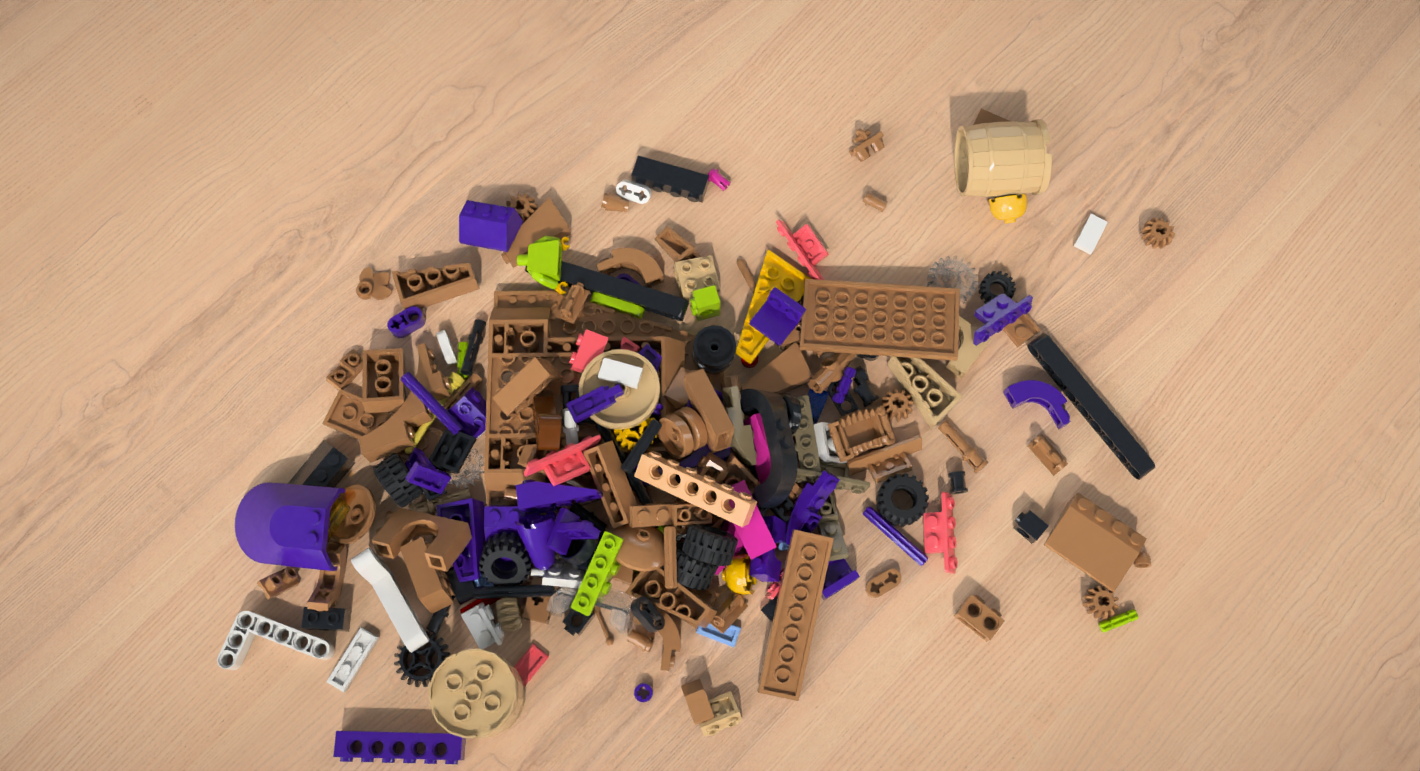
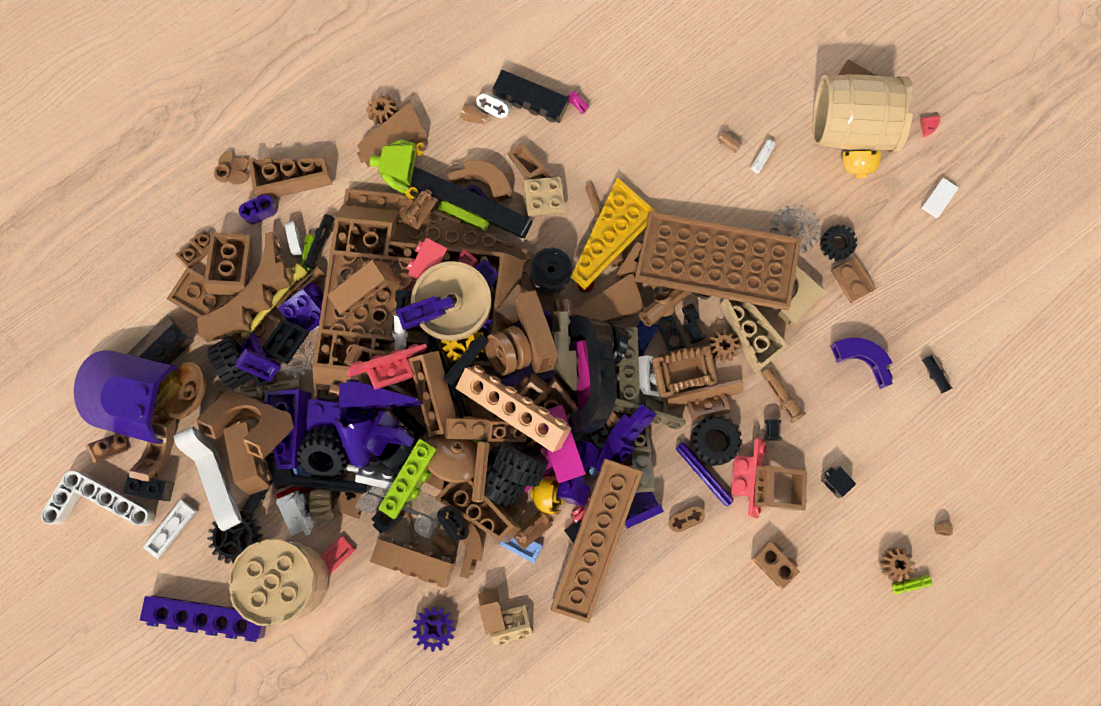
camera: 10 degrees right, 5 degrees up
dark purple axle [401,372,463,435] -> none
dark purple slope [459,200,523,252] -> none
reddish brown beam [532,397,561,450] -> none
white tile [598,358,643,389] -> none
dark purple bush [634,683,653,702] -> none
lime brick [690,285,720,321] -> none
dark purple bracket [749,287,806,346] -> none
coral bracket [776,219,829,280] -> none
dark purple axle [832,367,856,404] -> none
medium nougat hips [849,129,885,162] -> none
dark purple bracket [973,293,1033,346] -> none
black beam [1027,333,1155,480] -> none
medium nougat hinge [1027,434,1068,476] -> none
medium nougat slope [1044,493,1147,592] -> none
medium nougat gear [1141,217,1175,249] -> none
none -> medium nougat wedge [370,536,455,588]
none -> dark purple gear [411,606,456,652]
none -> white axle [751,139,776,174]
none -> medium nougat window [755,466,807,511]
none -> coral tile [920,115,940,137]
none -> black pin [922,355,953,394]

